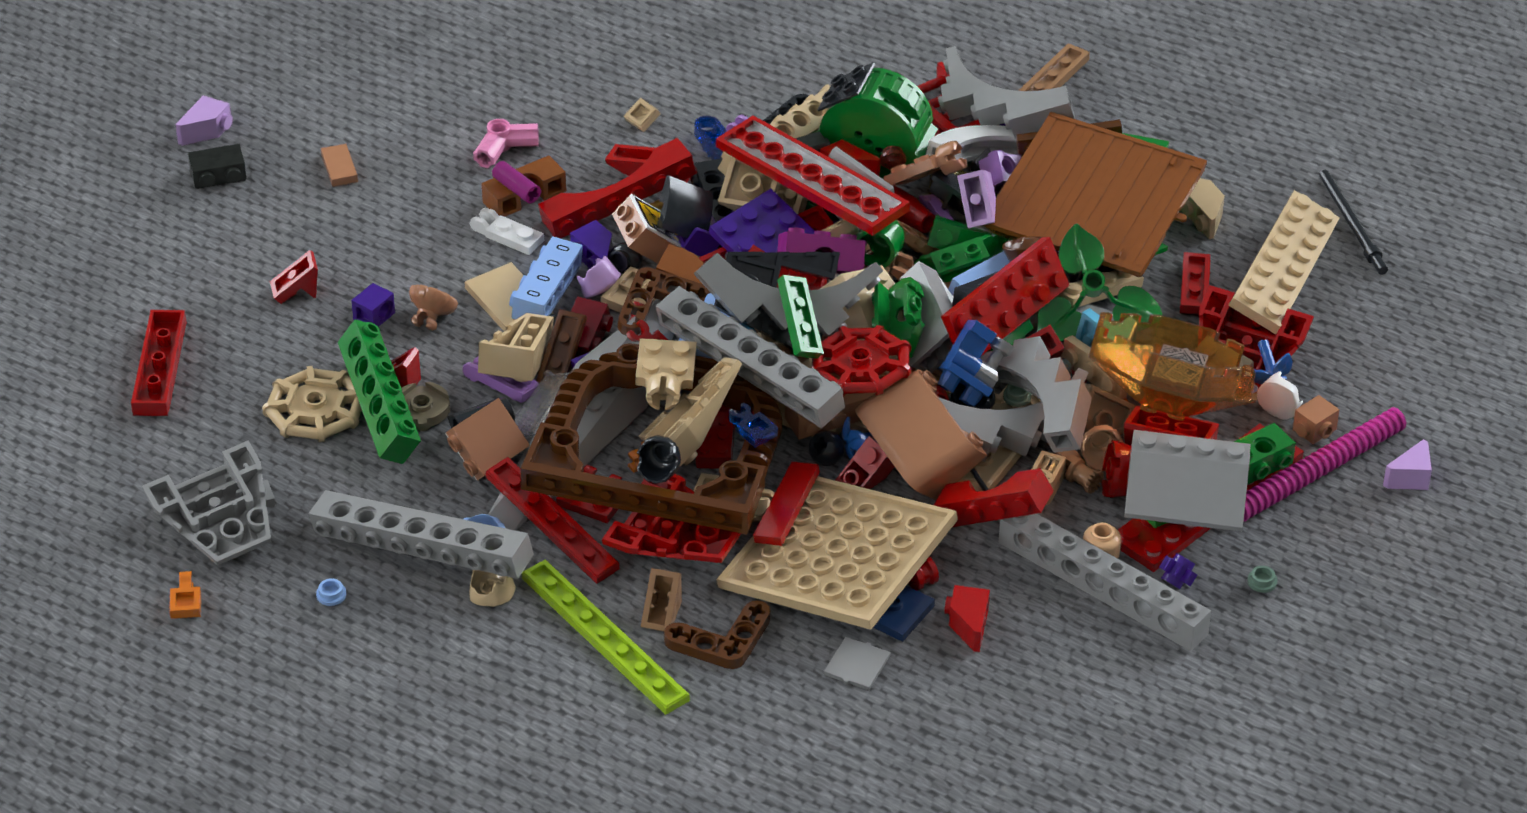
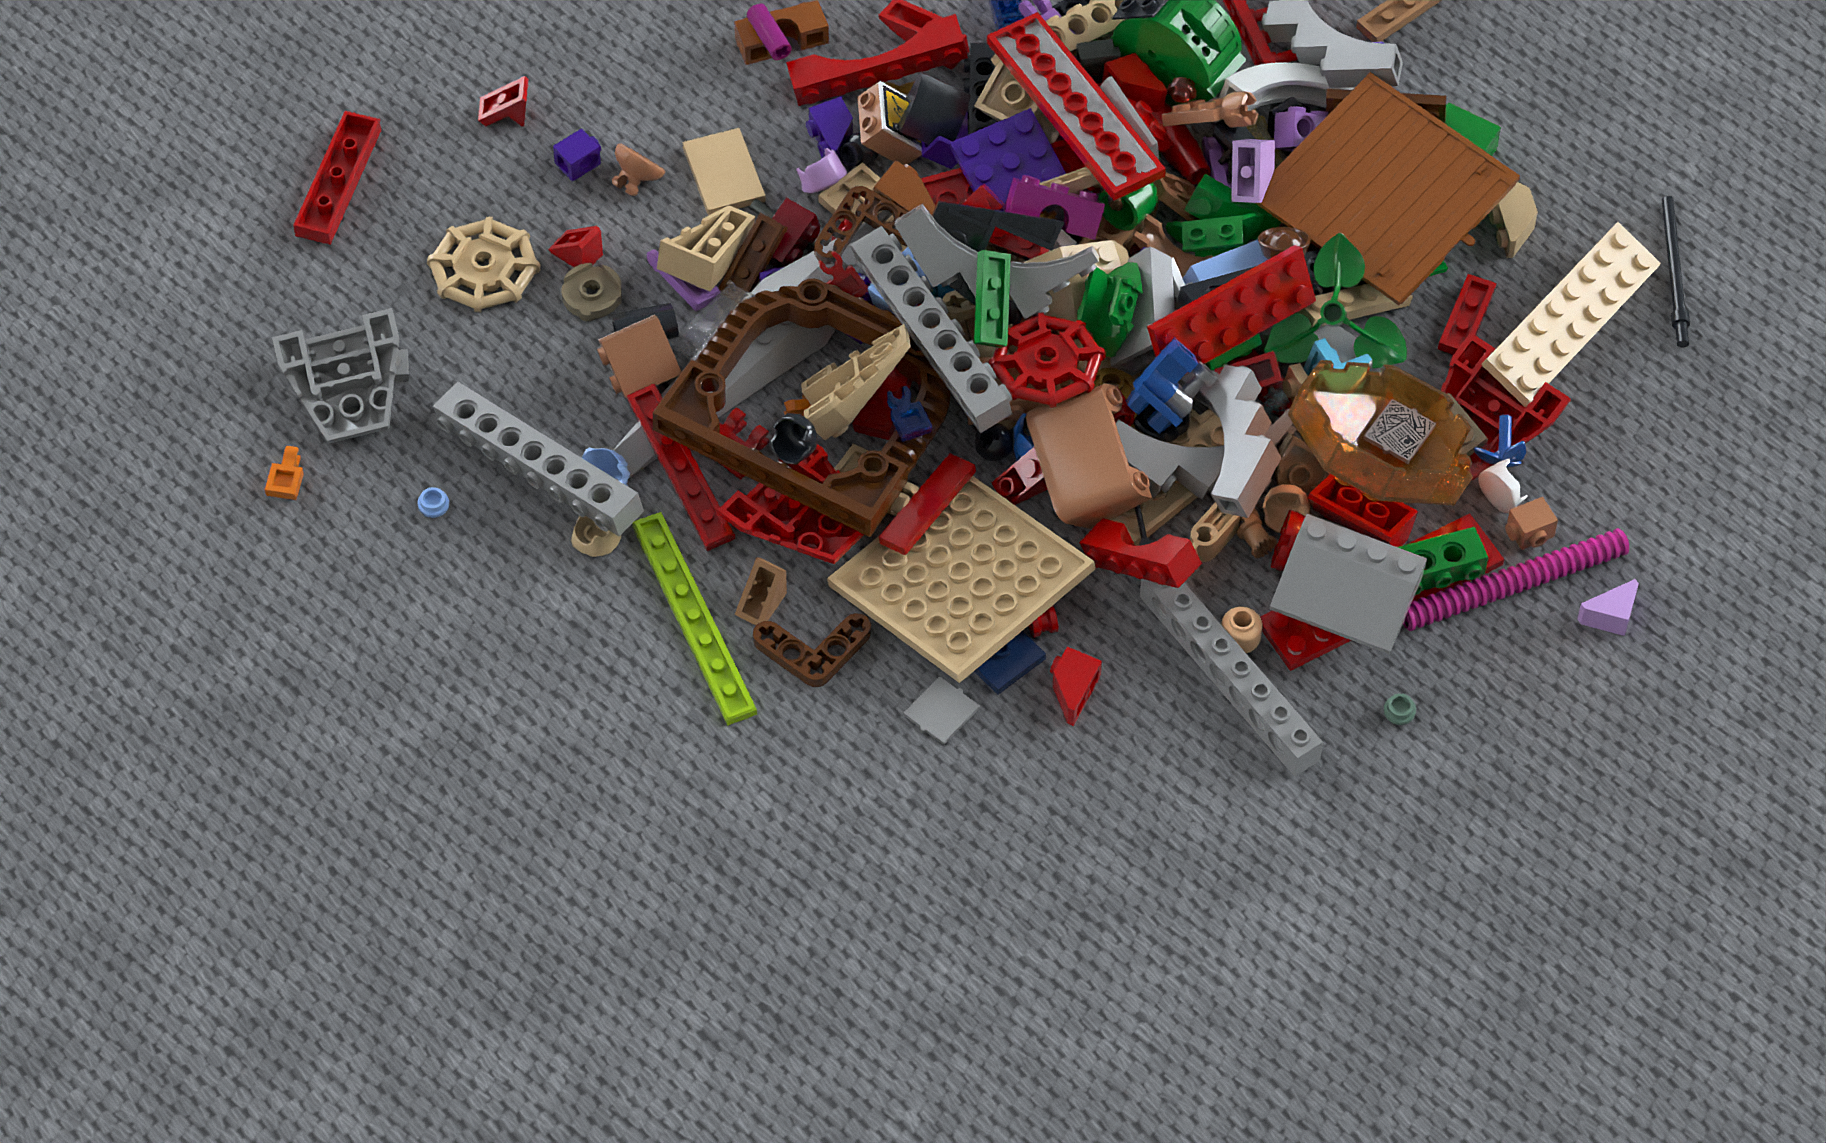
camera: 15 degrees right, 15 degrees up
green brick [337,319,421,464] -> none
white hinge [469,207,544,255] -> none
light blue brick [509,236,583,319] -> none
tan plate [636,339,697,410] -> none
sand green plate [1003,384,1031,407] -> none
dark purple gear [1159,553,1197,589] -> none

